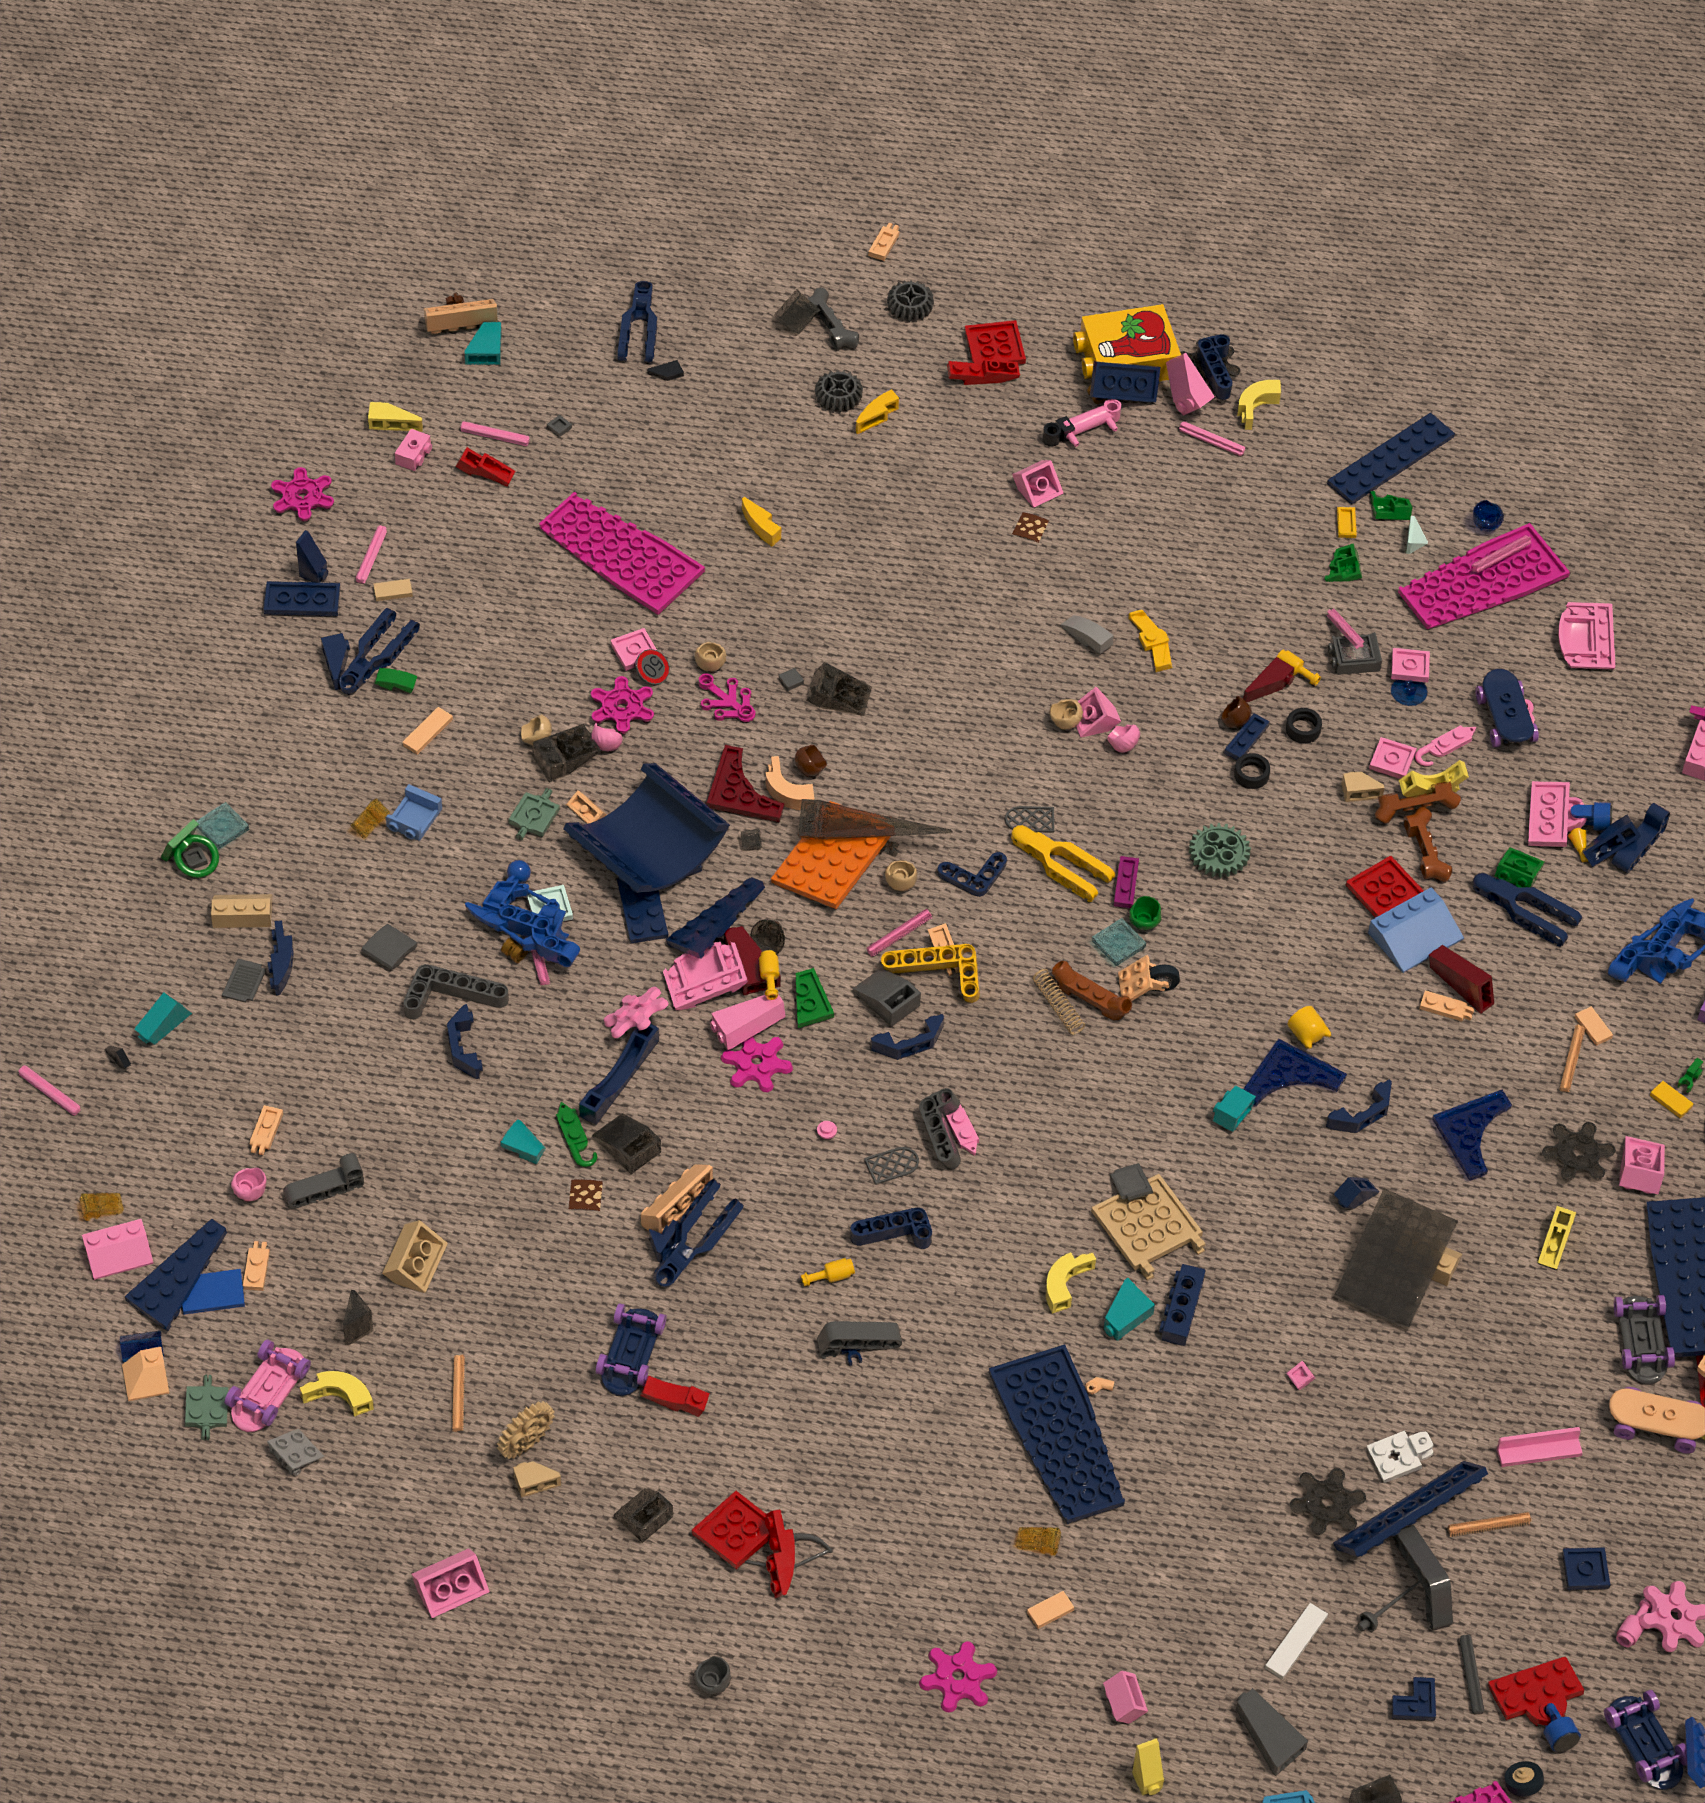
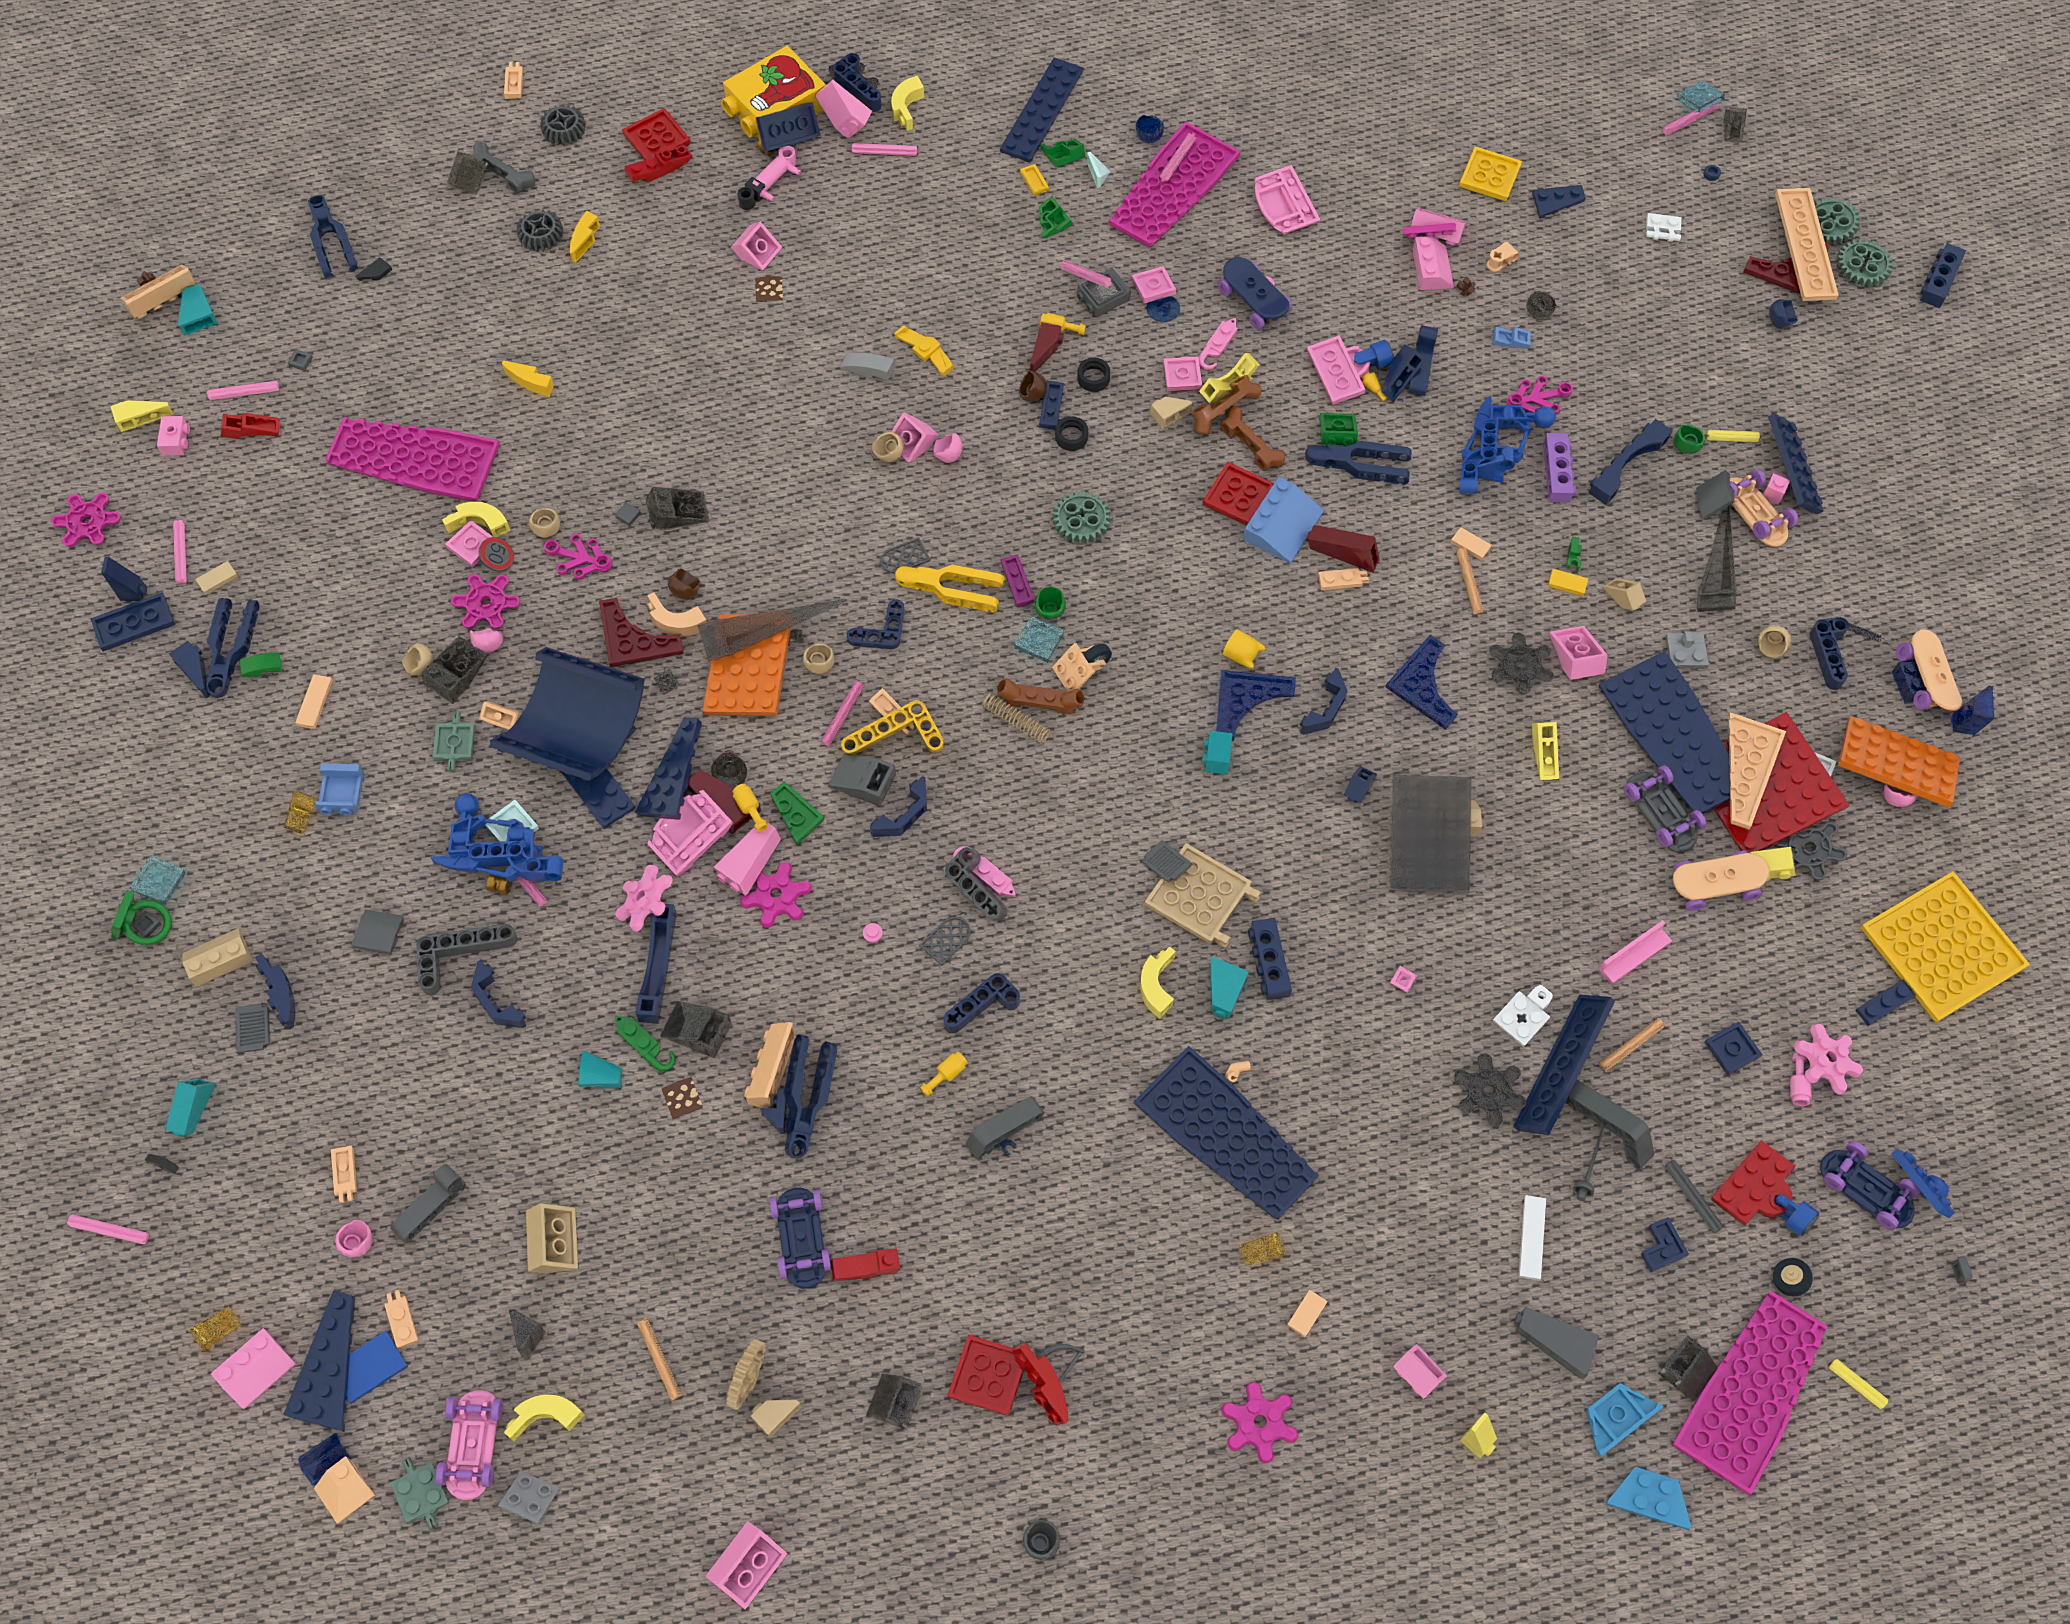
camera: 25 degrees left, 10 degrees up
none -> light yellow arch [442,502,510,537]

